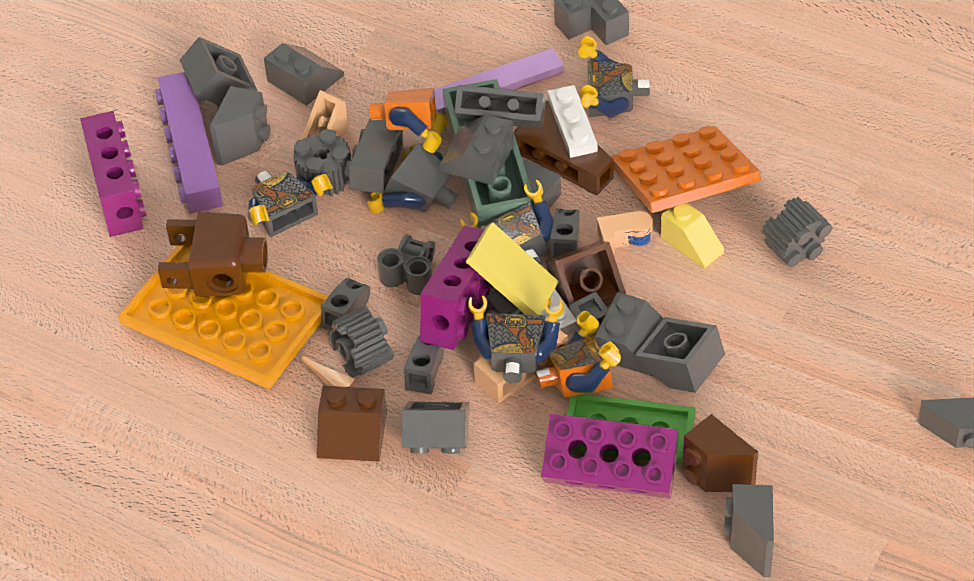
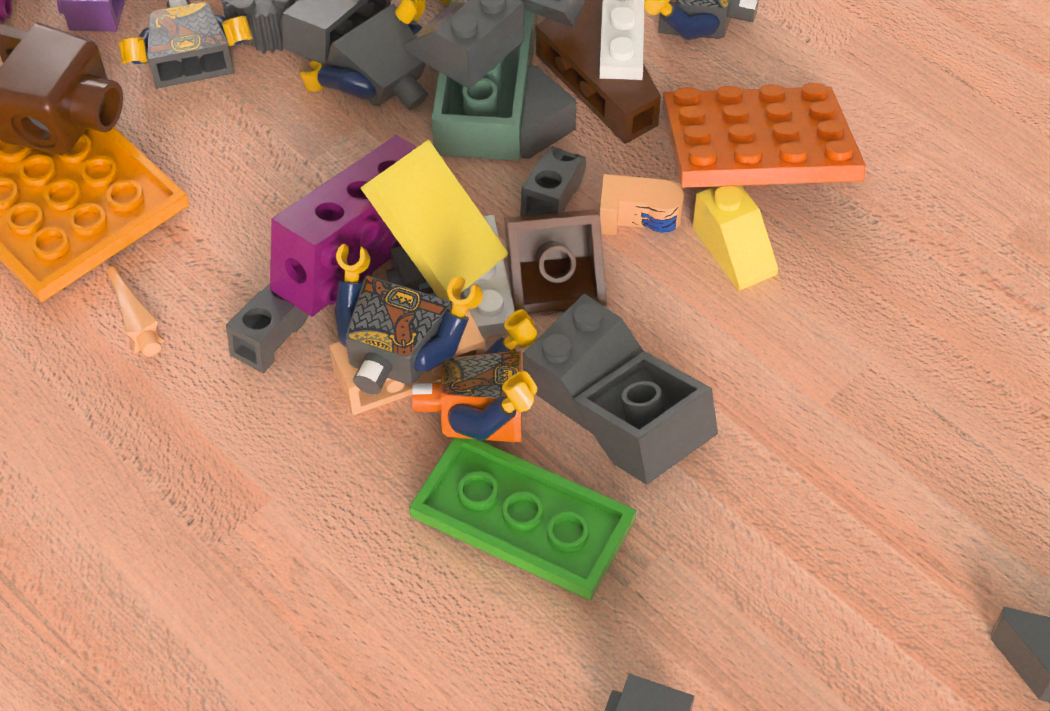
camera: 15 degrees right, 5 degrees up
reddish brown slope [317,386,387,462] -> none
dark grey leg [321,278,370,331] -> none
dark grey brick [327,306,394,378] -> none
dark grey piece [377,234,435,295] -> none
slope [402,401,470,454] -> none
torso [460,180,554,265] -> none
magenta brick [541,414,679,499] -> none
dark grey plate [569,291,609,325] -> none
reddish brown slope [682,414,758,492] -> none
dark grey brick [761,197,833,267] -> none

